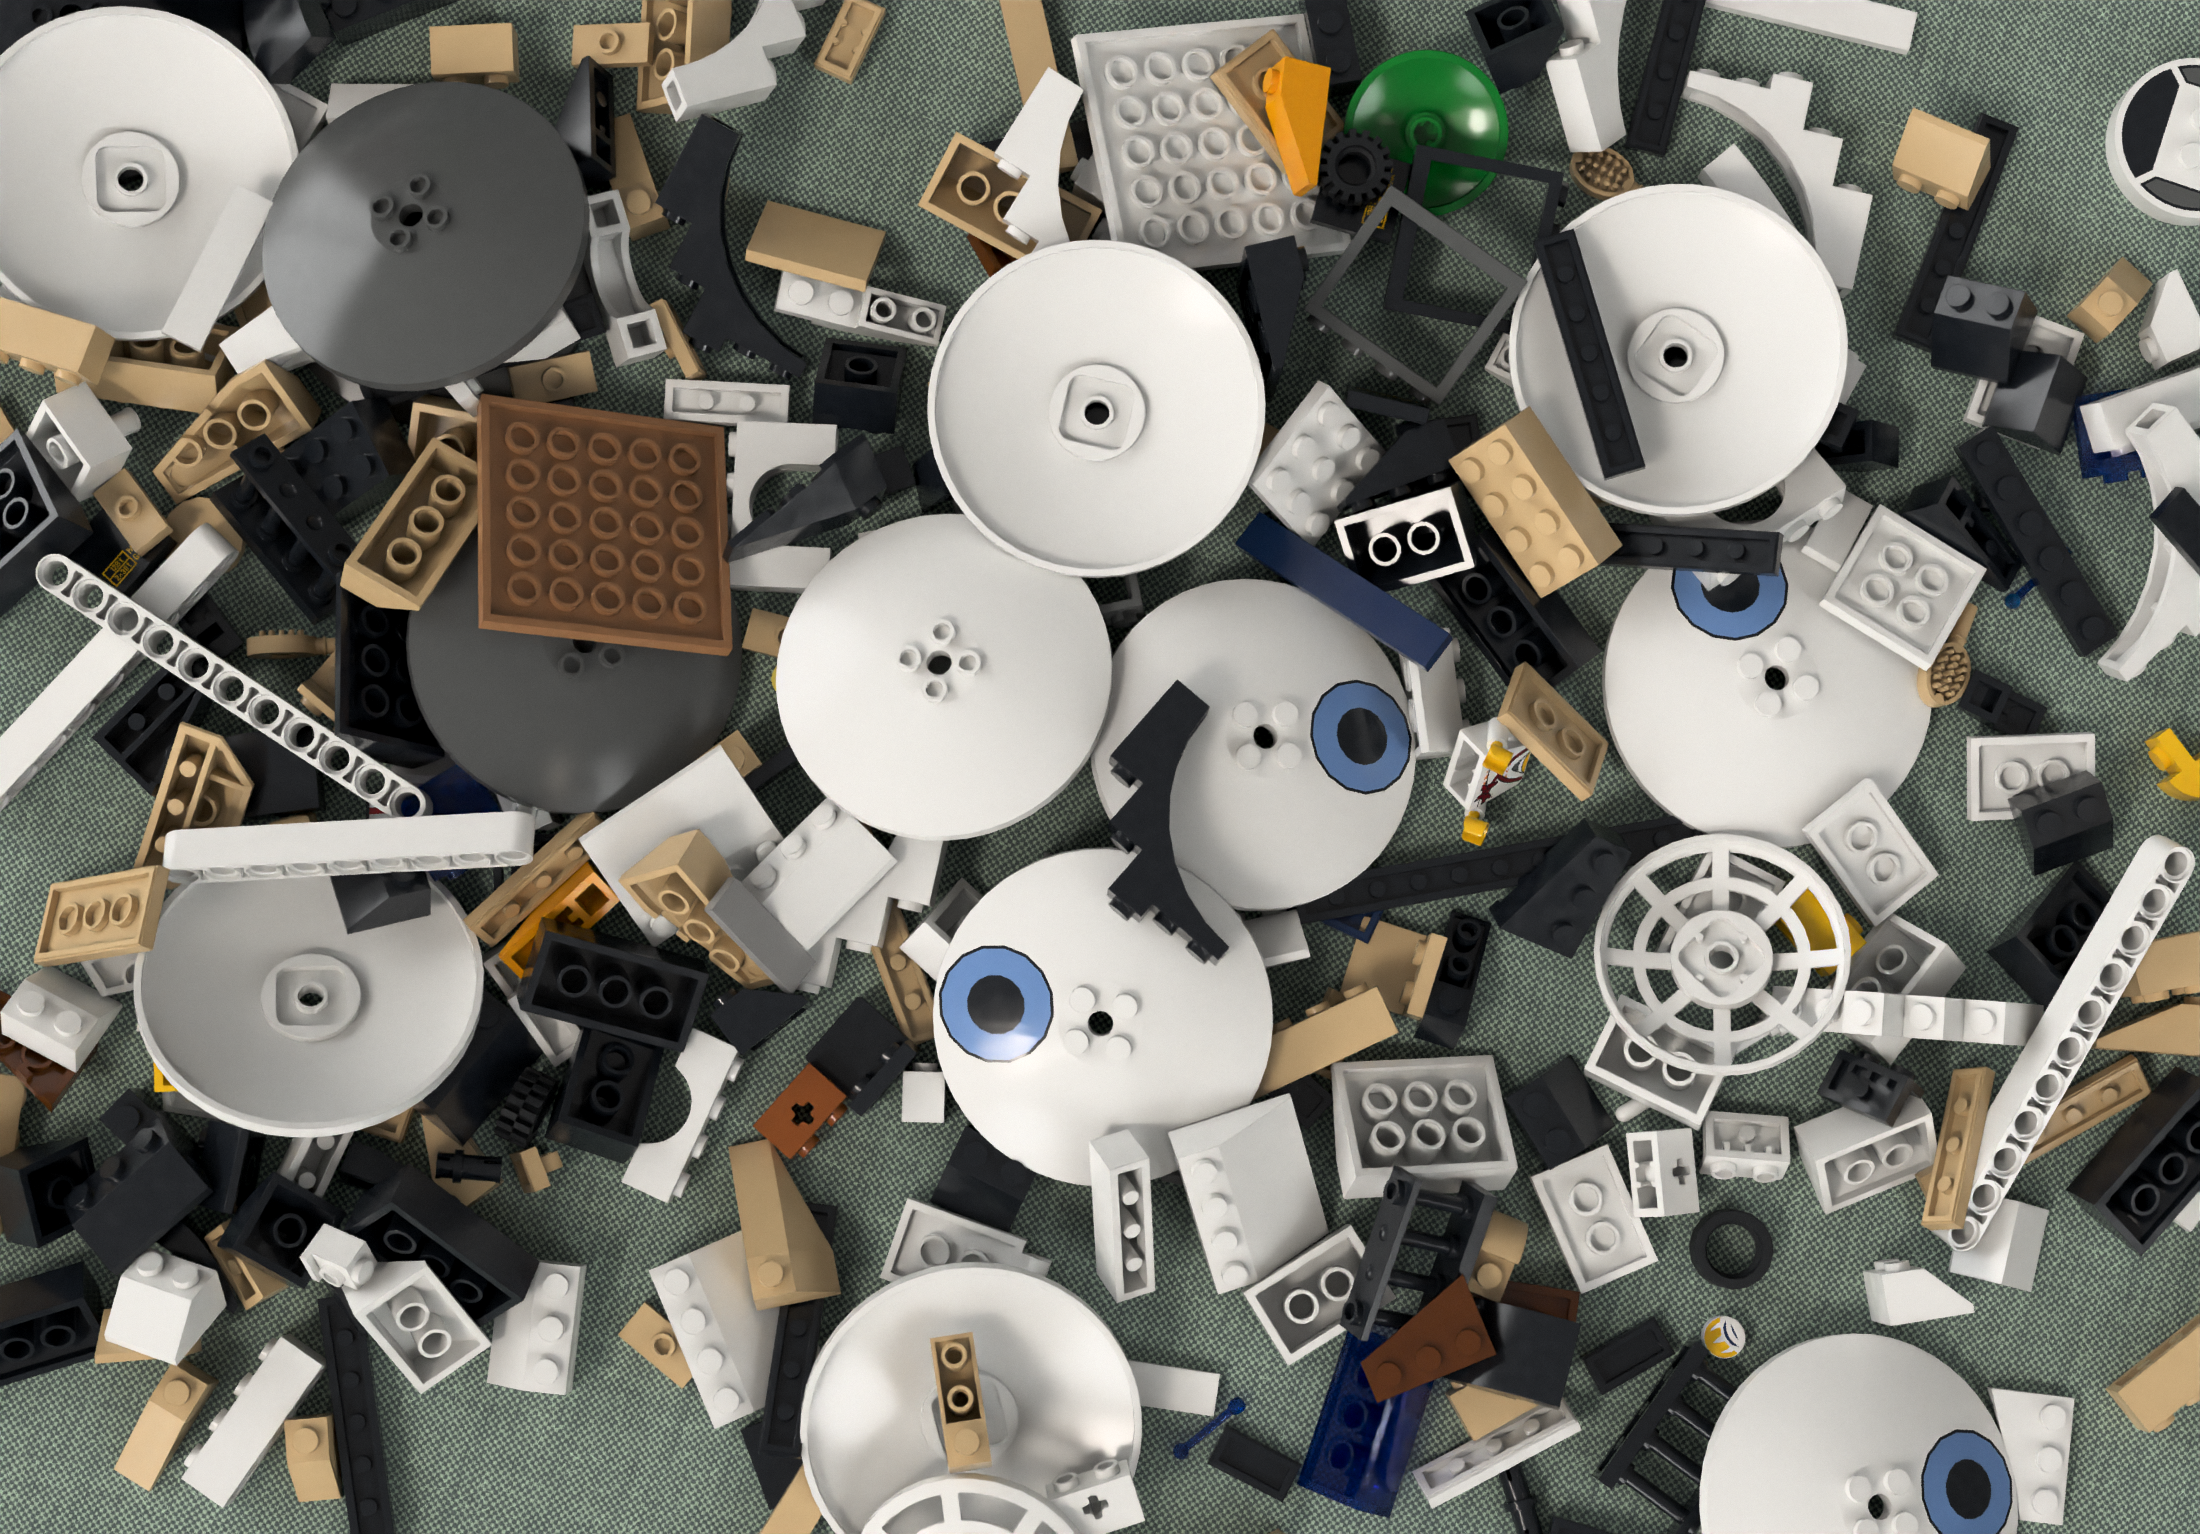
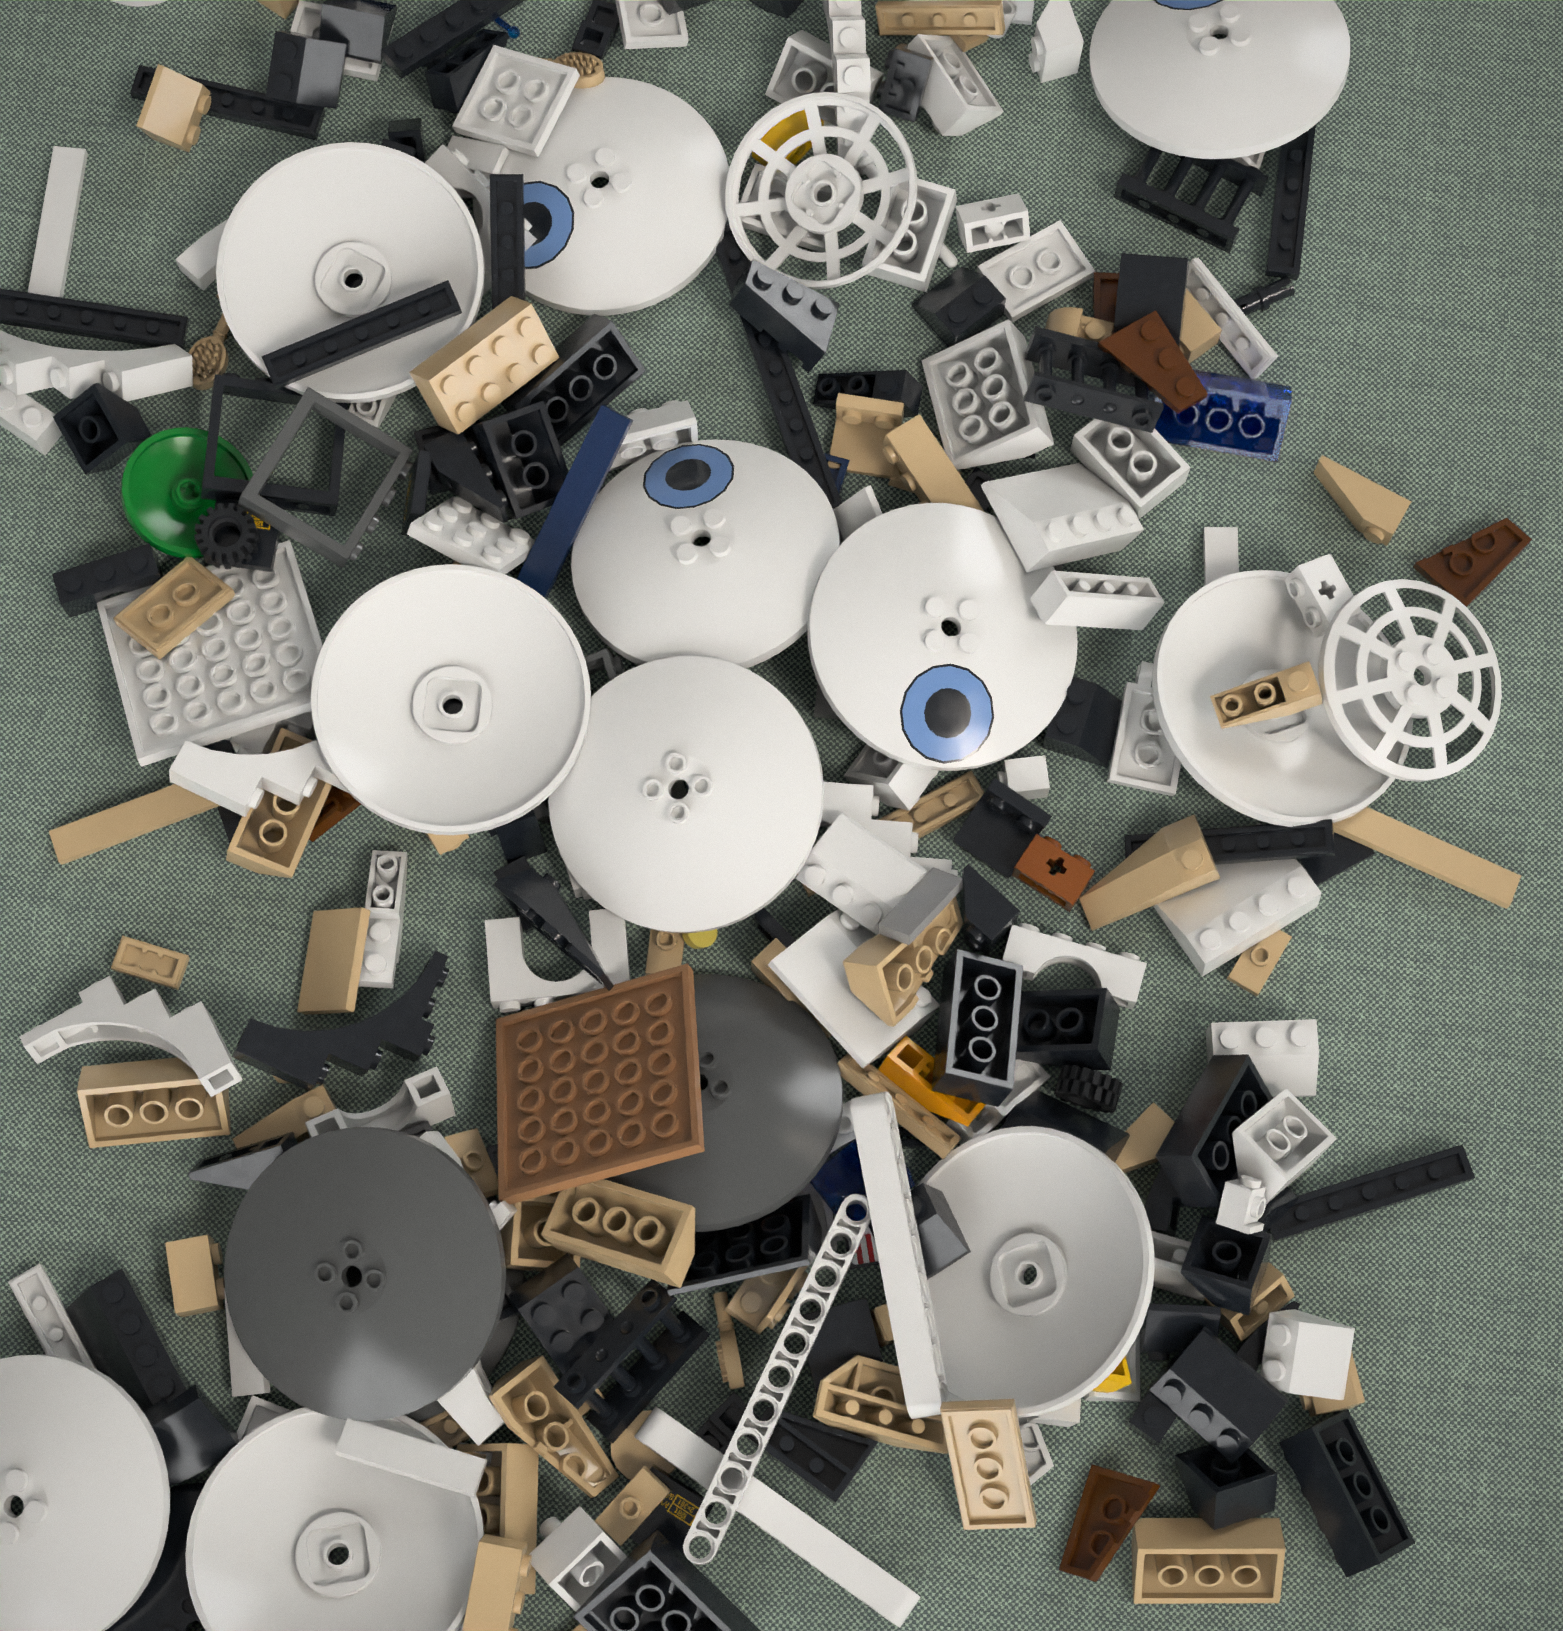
camera: 90 degrees left, 10 degrees down
white slope [0,966,123,1073] -> none
tan slope [113,1359,219,1491] -> none
white brick [181,1334,327,1508] -> none
tan slope [284,1413,343,1502] -> none
black pin [435,1149,502,1184] -> none
tan tile [509,1146,563,1194] -> none
tan plate [571,22,655,69] -> none
tan plate [650,298,707,380] -> none
white plate [663,379,791,426] -> none
black slope [812,337,907,434] -> none
black arch [1107,679,1230,966] -> none
clear blue hinge [1173,1397,1246,1460] -> none
black tile [1207,1425,1302,1503] -> none
black slope [1236,235,1309,402] -> none
light orange slope [1263,56,1331,197] -> none
white torso [1443,716,1533,846] -> none
tan tile [1497,661,1609,802] -> none
black tile [1580,1316,1675,1395] -> none
white arch [1680,69,1873,298] -> none
black tyre [1689,1208,1774,1290] -> none
white bracket [1699,1111,1790,1183] -> none
tile [1701,1315,1745,1359] -> none
white plate [1801,777,1939,927] -> none

